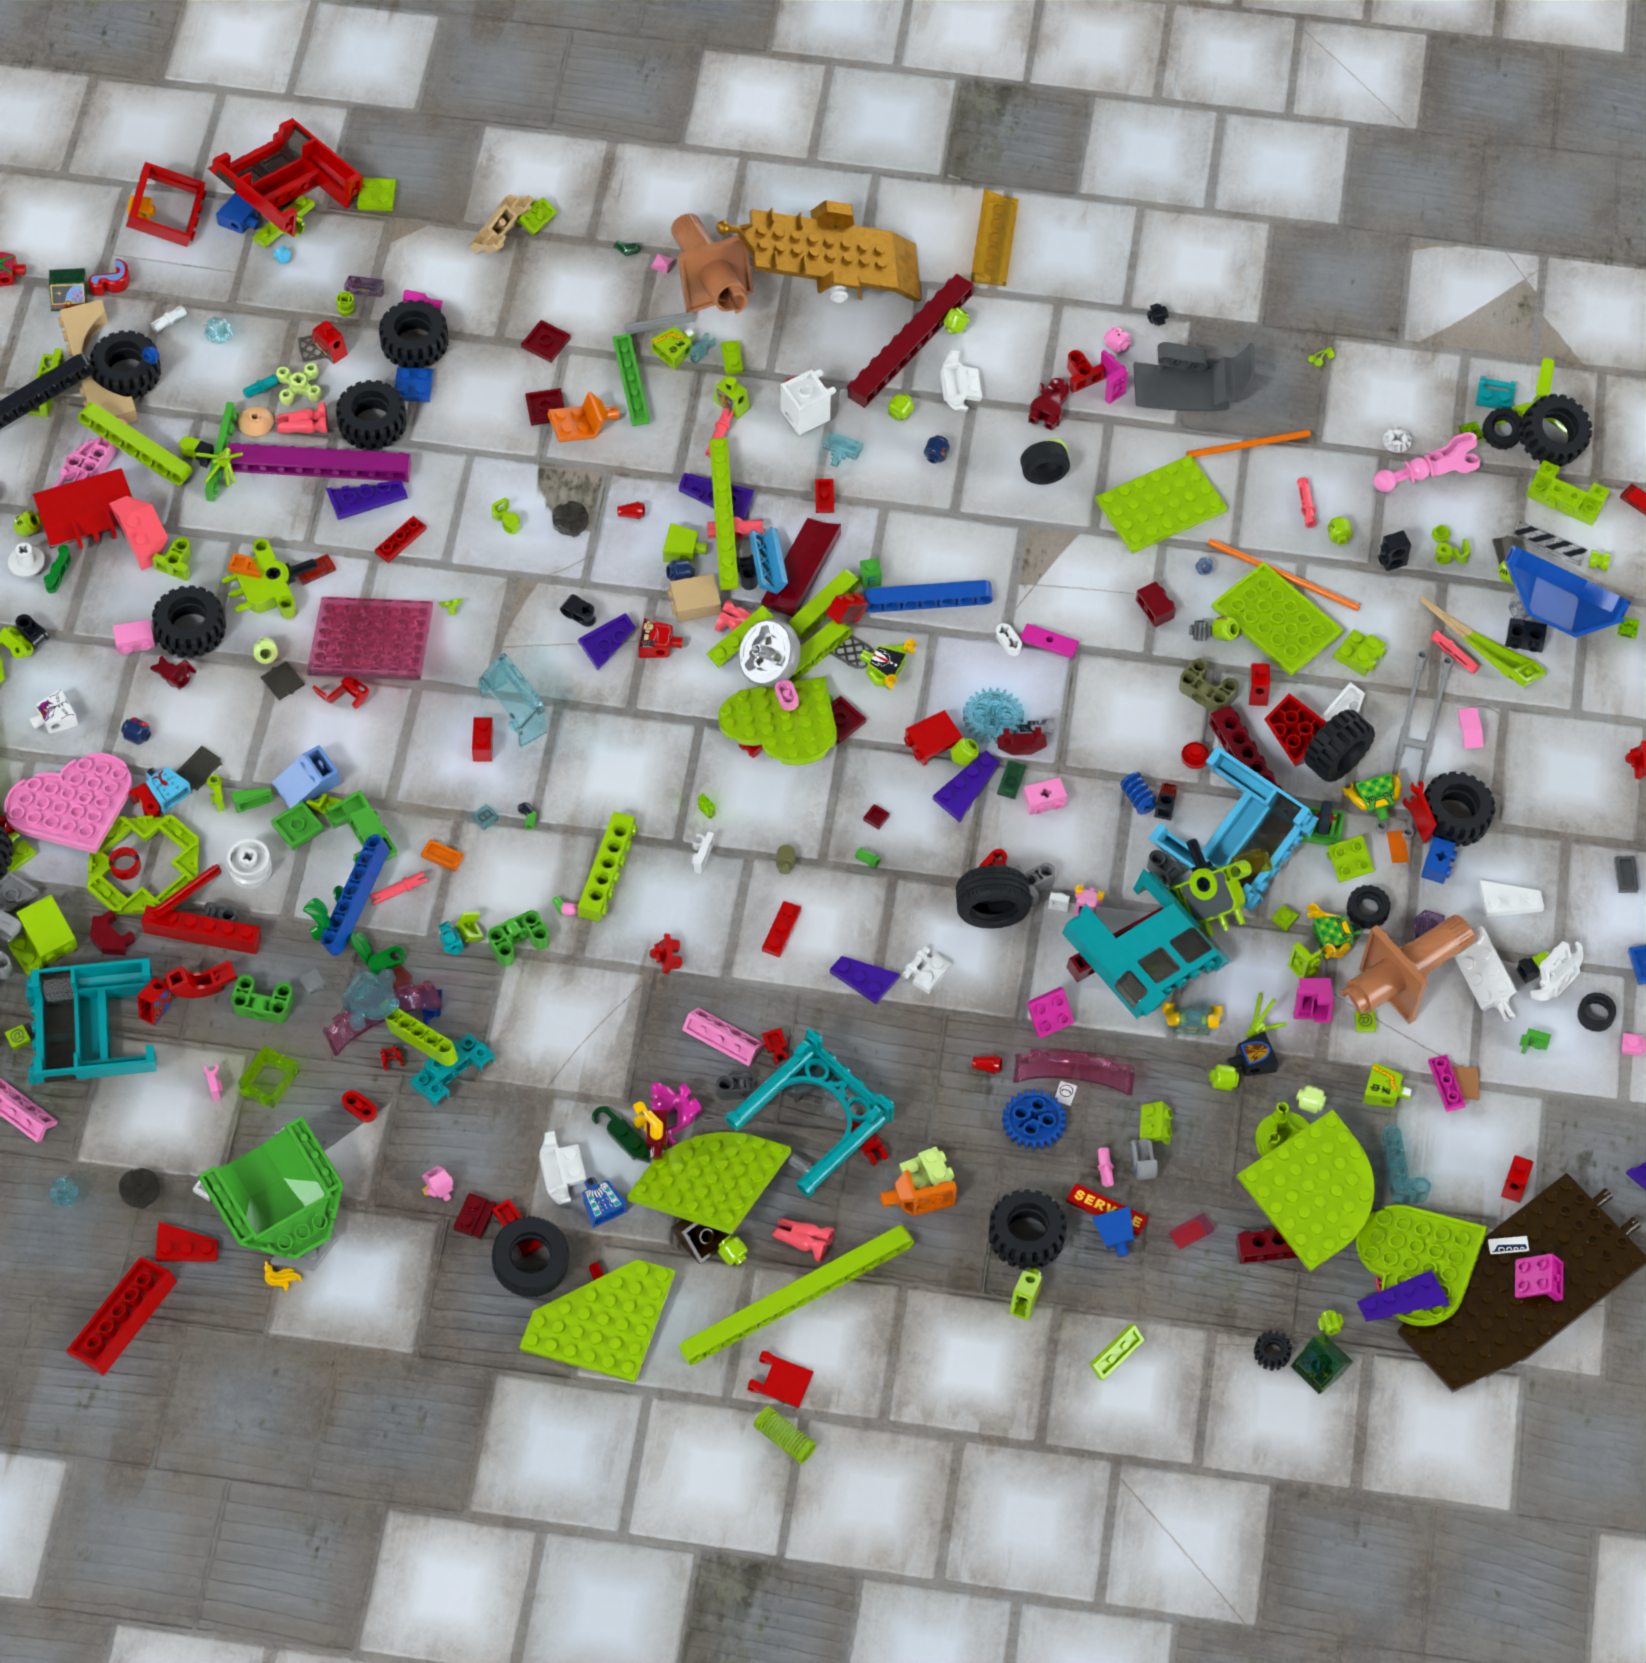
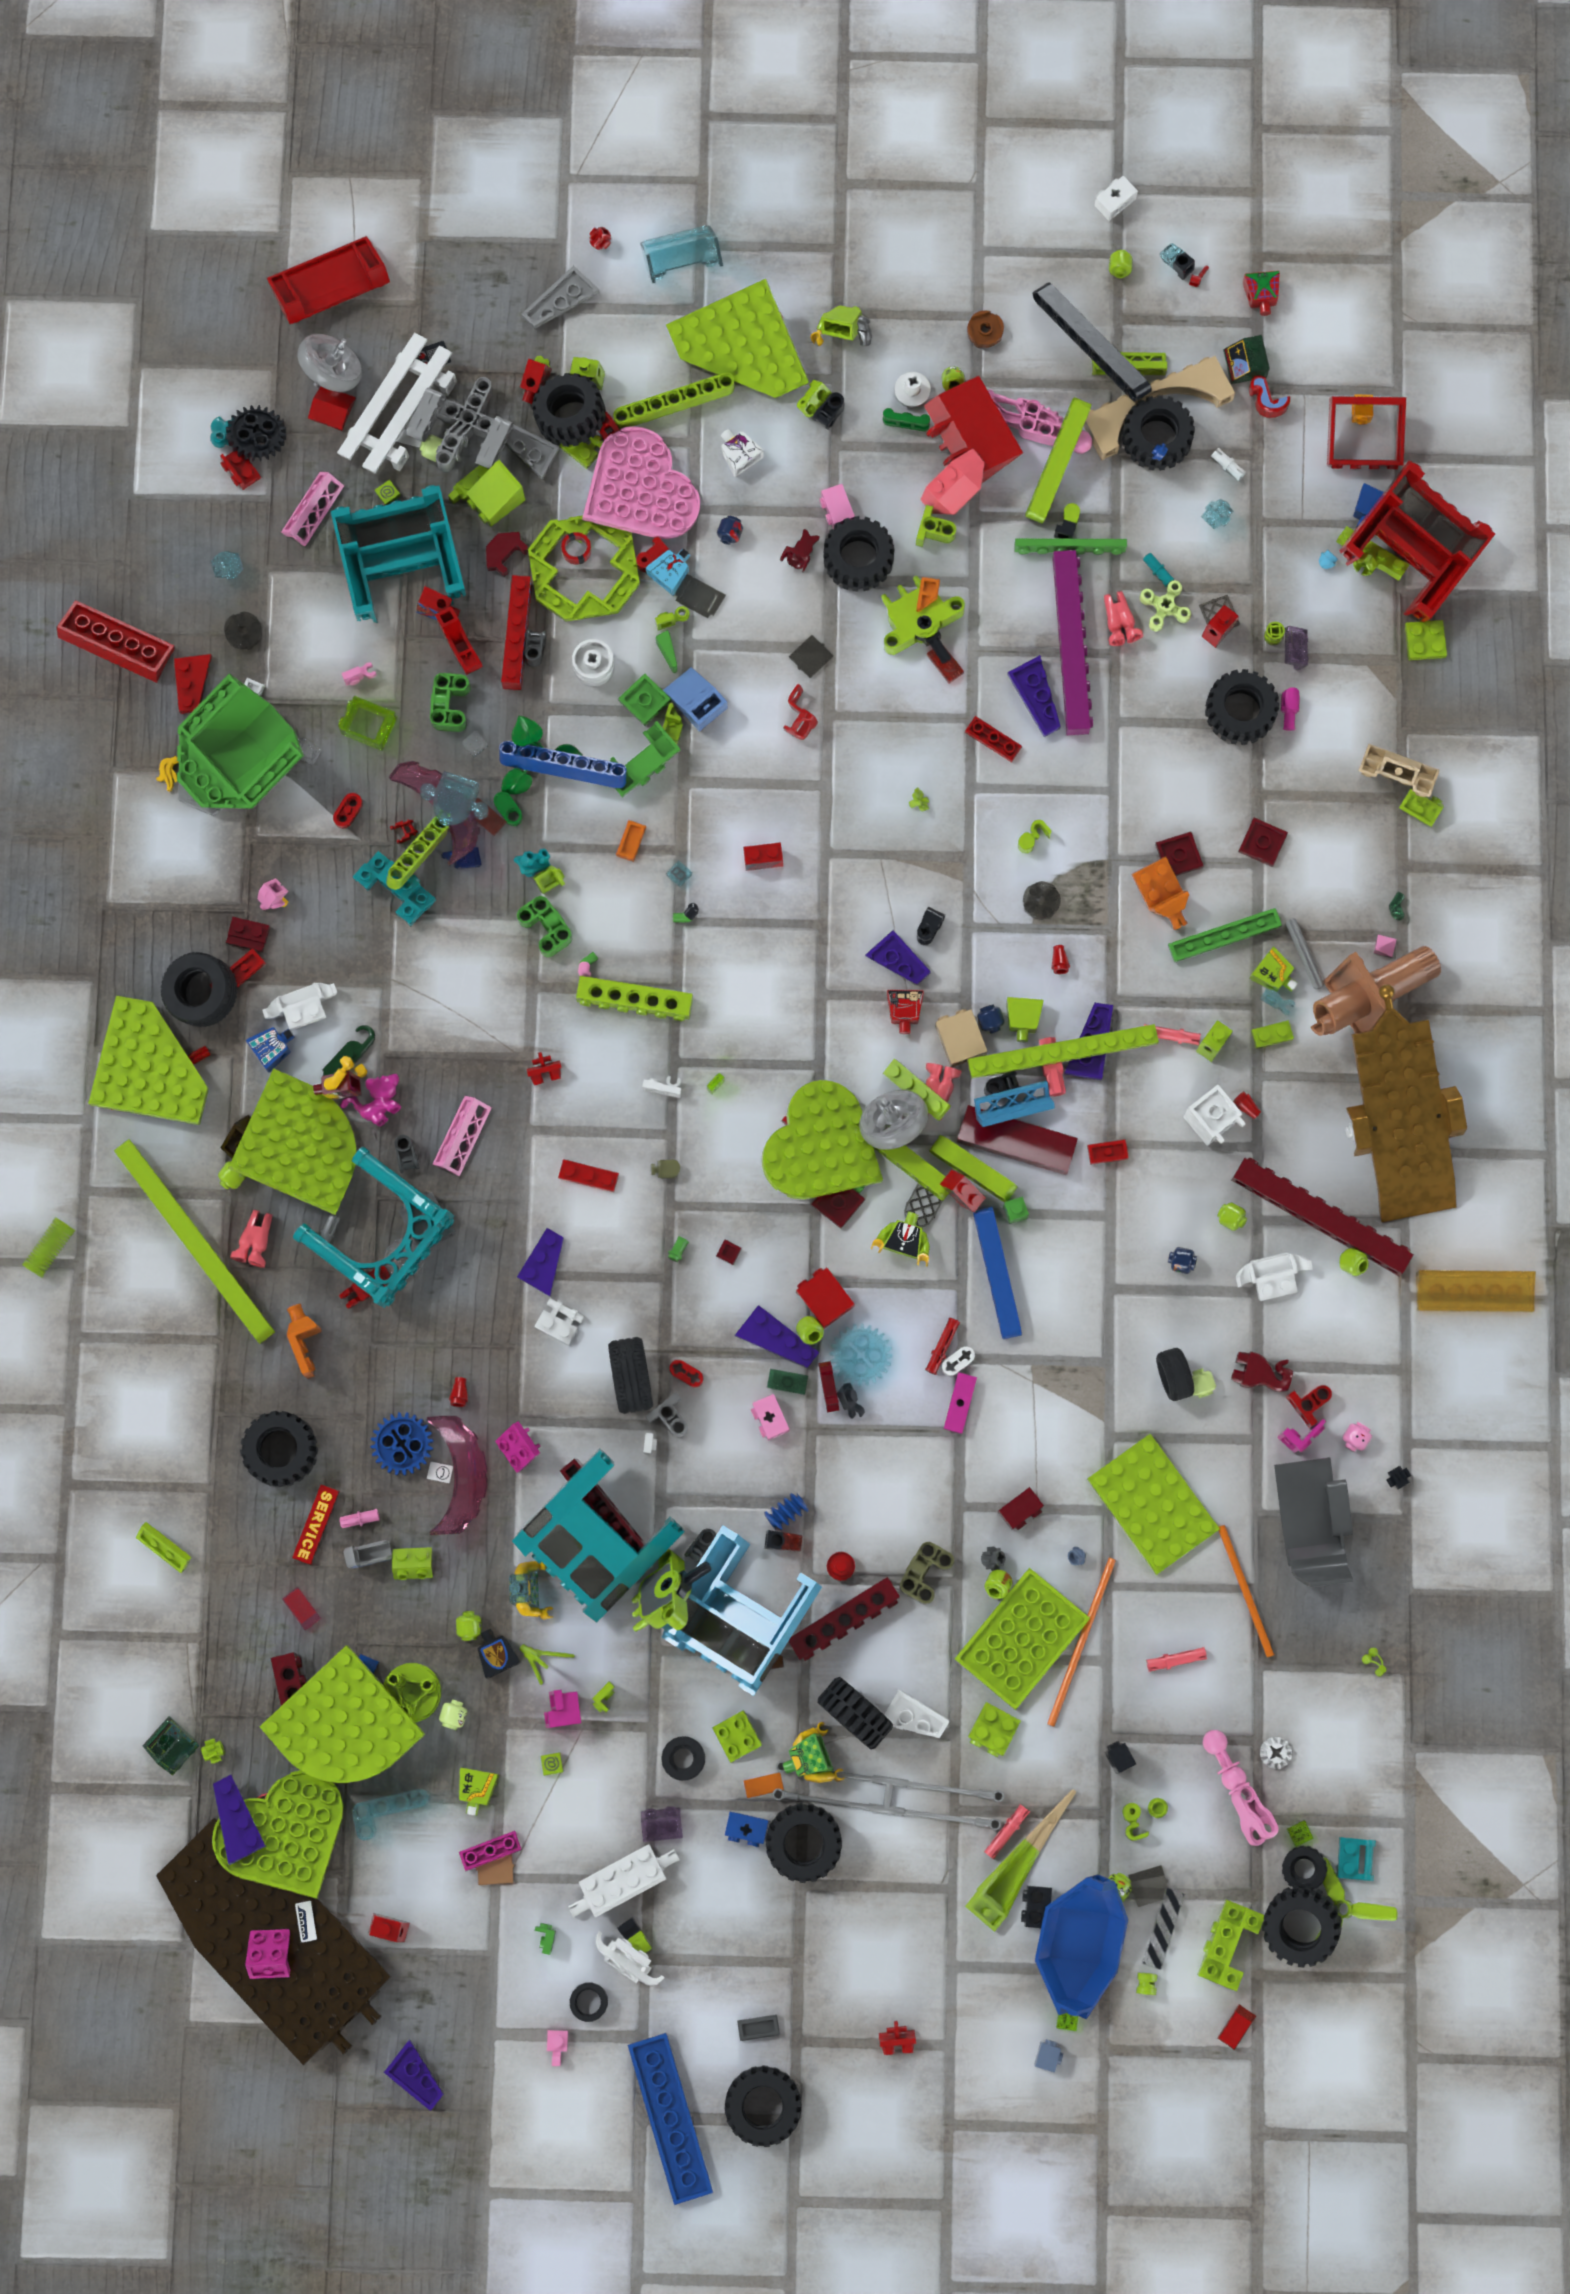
camera: 85 degrees right, 20 degrees up
red axle [152,864,222,918] -> none
lime plant [195,448,243,486] -> none
light nougat dish [238,407,274,437] -> none
yellowish green head [253,638,278,664] -> none
clear pink plate [307,597,433,680] -> none
black tyre [336,380,407,450] -> none
coral pin [369,871,427,906] -> none
blue plate [395,367,433,402] -> none
clear light blue windscreen [478,653,547,747] -> none
red flag [747,1351,814,1409] -> none
red plate [762,1028,788,1065] -> none
bright pink plate [775,680,799,711] -> none
clear light blue hinge [823,432,863,467] -> none
yellowish green plate [899,1147,954,1190] -> none
lime torso [1009,1268,1042,1320] -> none
bright pink piece [1074,884,1105,916] -> none
blue torso [1092,1206,1134,1258] -> none
clear yellow slope [1231,848,1272,874] -> none
red torso [1249,663,1270,706] -> none
black tyre [1254,1330,1292,1371] -> none
red wedge [1264,693,1326,767] -> none
lime plate [1271,904,1299,931] -> none
bright green plate [1301,801,1345,846] -> none
torso [1306,903,1361,959] -> none
lime head [1327,516,1353,545] -> none
nougat piece [1340,914,1475,1024] -> none
red flag [1402,781,1437,844] -> none
bright pink slope [1458,707,1483,749] -> none
white wing [1479,880,1544,917] -> none
none -> red pin [925,1317,960,1375]

